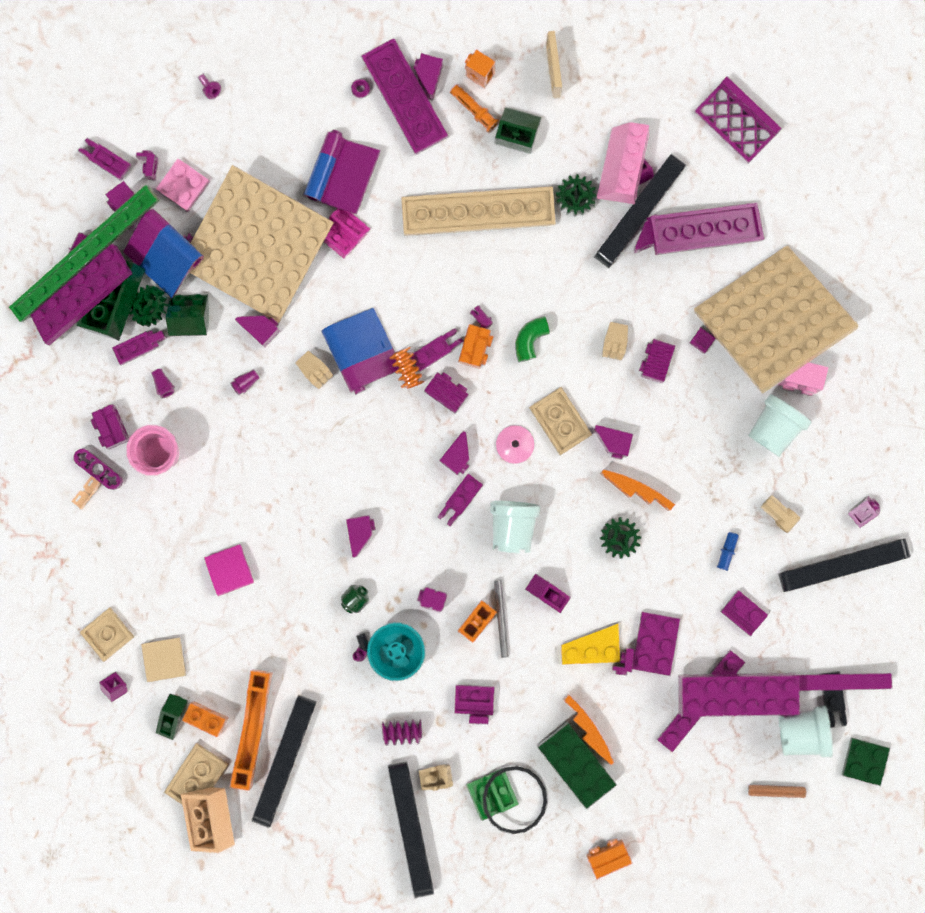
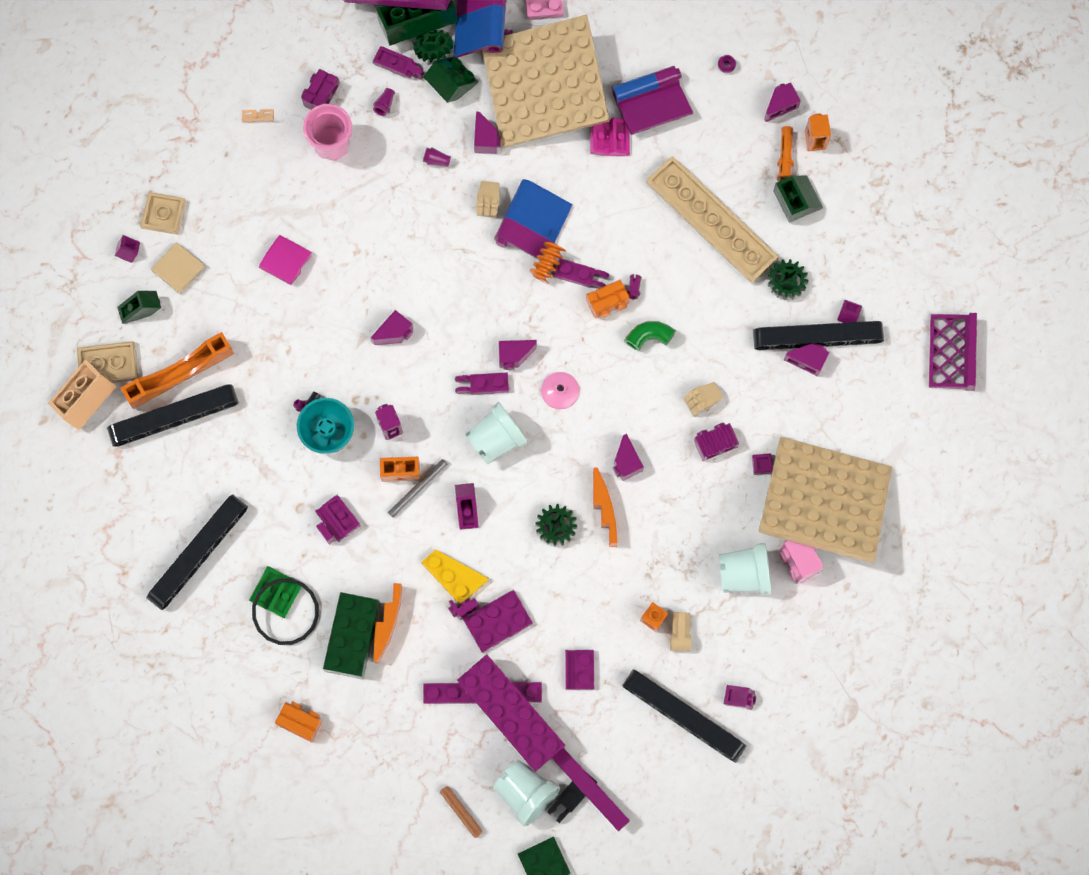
camera: 45 degrees right, 10 degrees down
magenta beam [74,449,123,490] -> none
orange brick [182,701,229,737] -> none
dark green head [341,585,369,614] -> none
magenta plate [361,38,448,155] -> none
magenta piece [382,719,422,746] -> none
tan hand [419,764,453,791] -> none
magenta brick [424,372,469,414] -> none
tan tile [529,387,592,456] -> none
tan tile [546,31,562,98] -> none
bright pink slope [597,122,649,204] -> none
magenta plate [648,203,764,255] -> none
blue axle [717,532,739,571] -> none
none -> orange brick [640,602,668,632]

